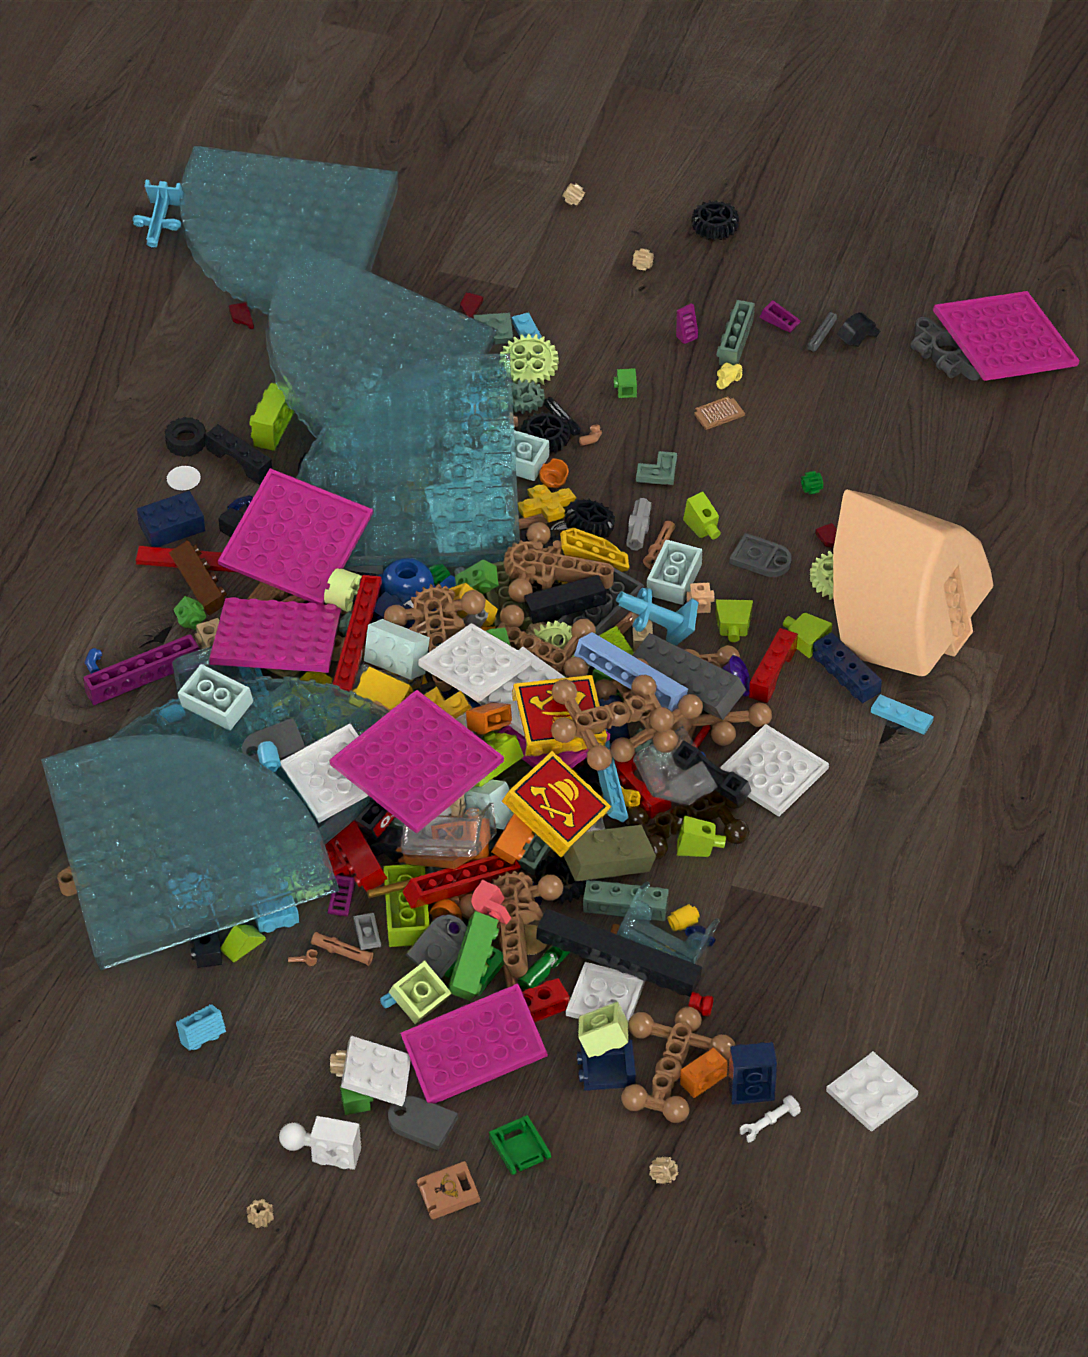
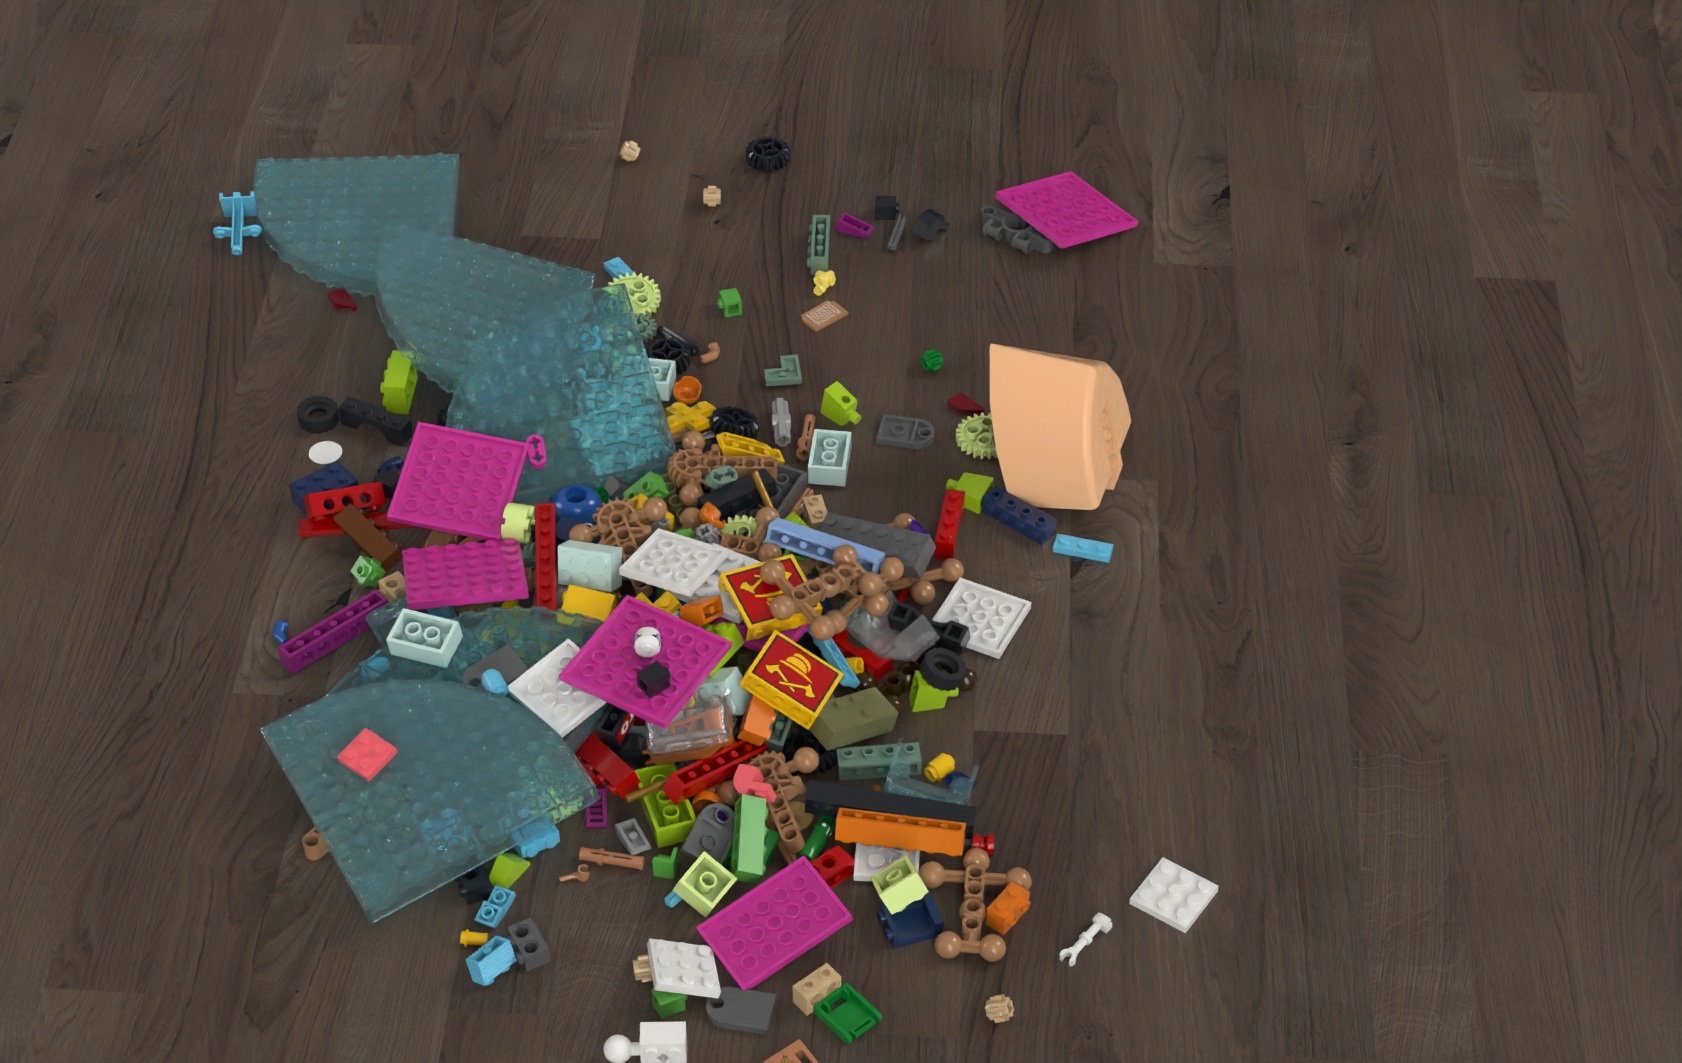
camera: 15 degrees left, 5 degrees down
dark red tile [460,292,483,322] -> none
sand green plate [474,313,513,344] -> none
medium azure piece [616,588,698,646] -> none
magenta slope [676,303,698,344] -> none
light nougat brick [686,583,714,613] -> none
lime torso [715,599,753,642] -> none
dark blue brick [728,1042,777,1105] -> none
none -> red brick [303,481,386,521]
none -> coral plate [337,727,398,782]
none -> yellow pin [460,929,488,947]
none -> medium azure slope [474,885,516,928]
none -> dark grey brick [506,918,550,972]
none -> dark pink beam [526,434,547,470]
none -> dark grey slope [603,475,635,498]
none -> white head [634,627,661,658]
none -> black brick [637,661,671,698]
none -> bright green panel [652,847,679,879]
none -> light grey gear [695,523,720,545]
none -> orange hair [698,501,725,531]
none -> sand green beam [705,466,738,489]
none -> pearl gold bar [751,471,774,508]
none -> tan brick [793,963,841,1016]
none -> orange brick [835,808,966,856]
none -> black brick [875,195,899,220]
none -> black tyre [919,648,967,691]

